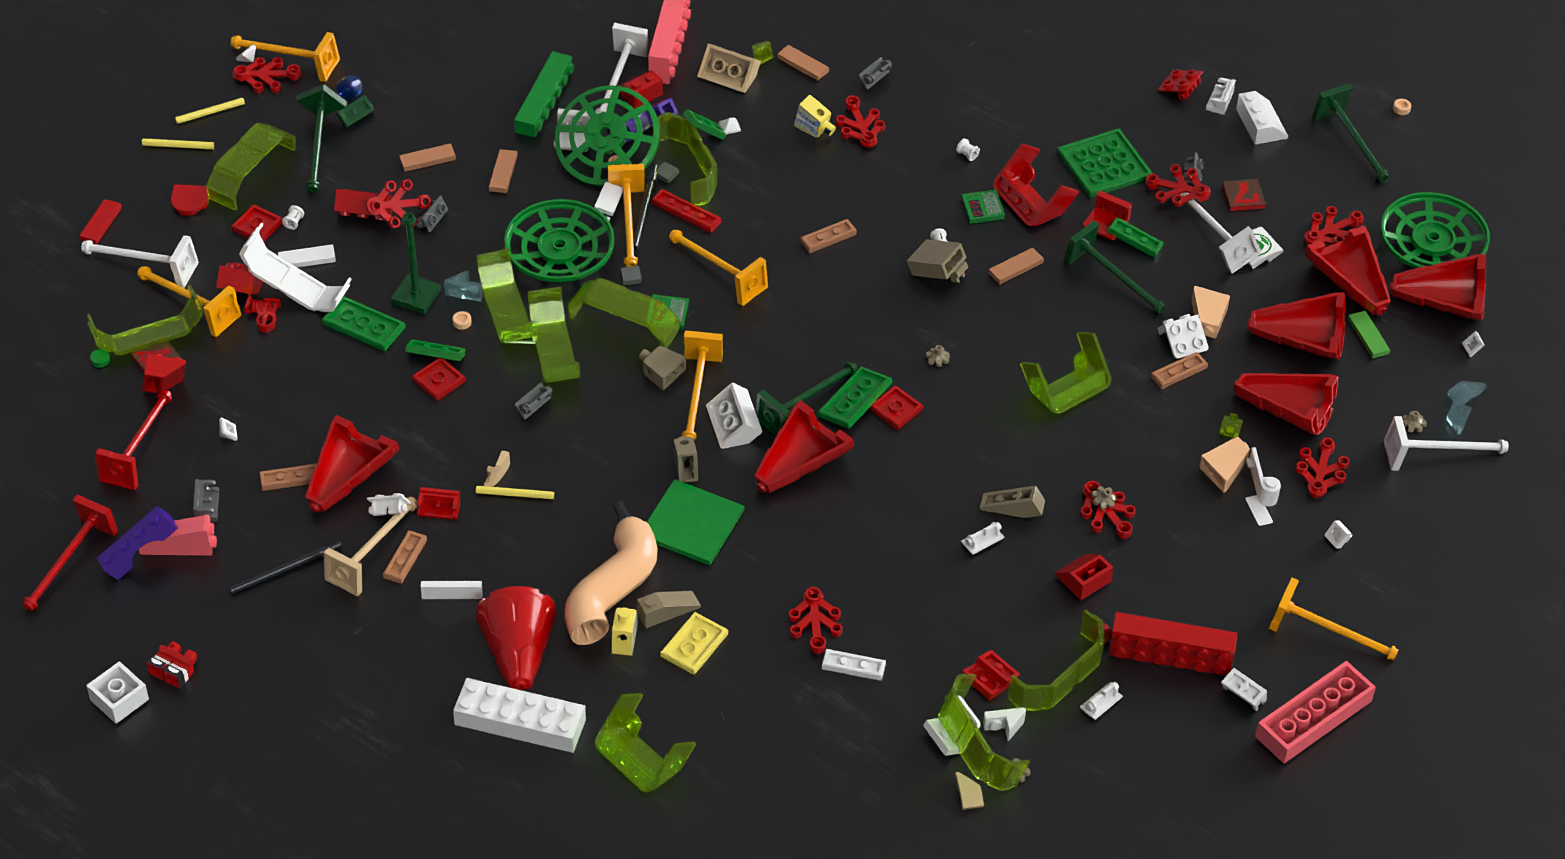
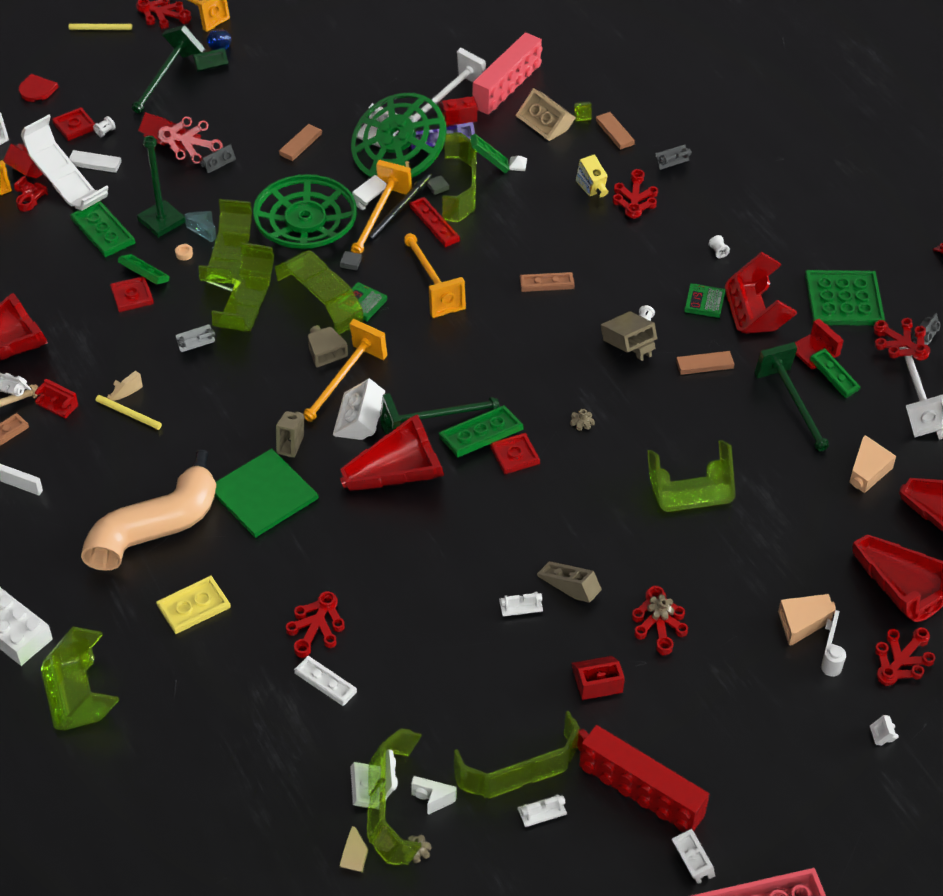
camera: 25 degrees right, 0 degrees up
light yellow bar [142,139,214,149] -> none
clear neon green windscreen [206,122,296,211] -> none
nougat tile [399,143,456,172] -> none
red cone [476,586,556,690] -> none
green brick [514,51,574,137] -> none
light yellow torso [612,608,638,656] -> none
dark tan slope [637,591,701,628] -> none
red slope [961,650,1020,700] -> none
nougat tile [1151,352,1208,389] -> none
white bracket [1157,314,1209,359] -> none
clear neon green tile [1219,413,1243,438] -> none
white sticker [1245,495,1273,526] -> none
light orange tile [1269,578,1398,661] -> none

